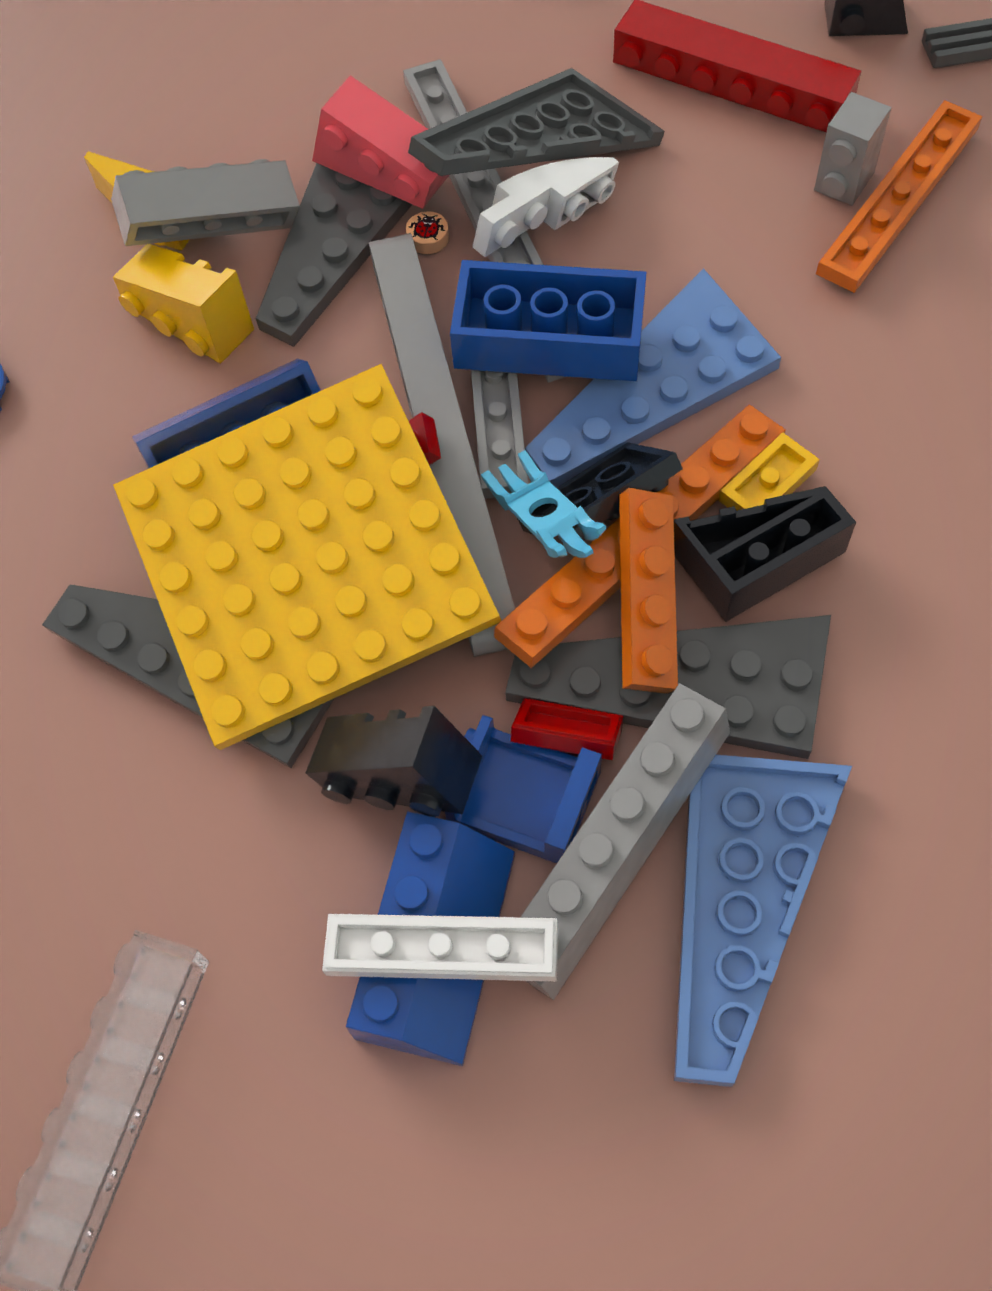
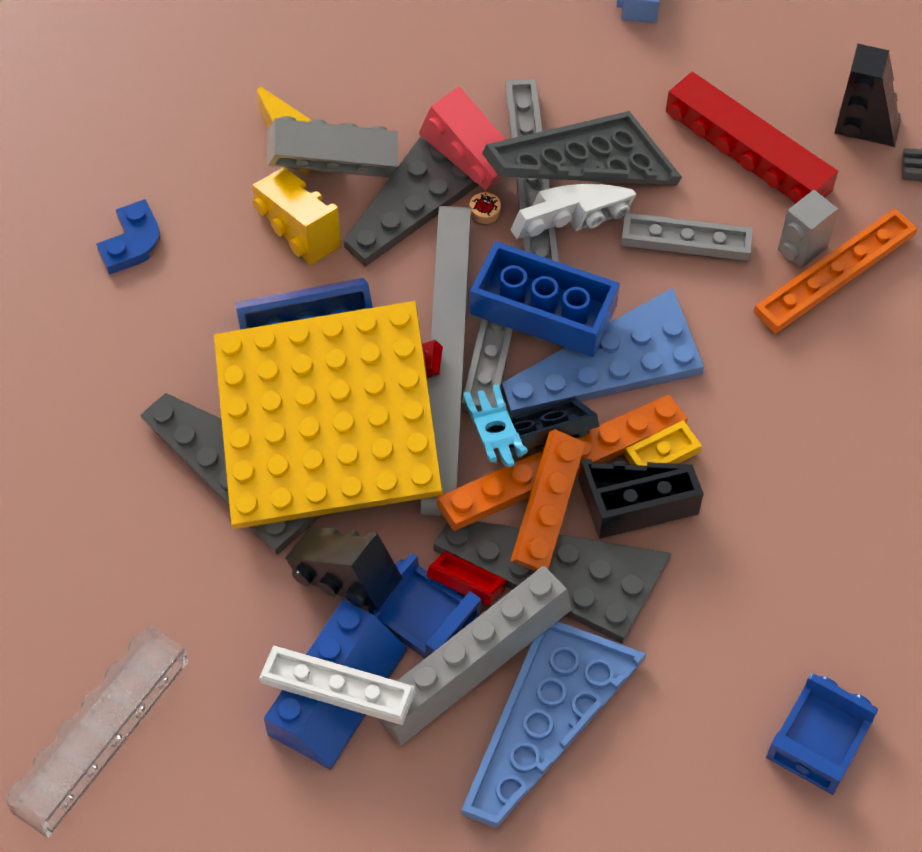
camera: 10 degrees right, 5 degrees down
none -> light grey plate [621,213,753,261]

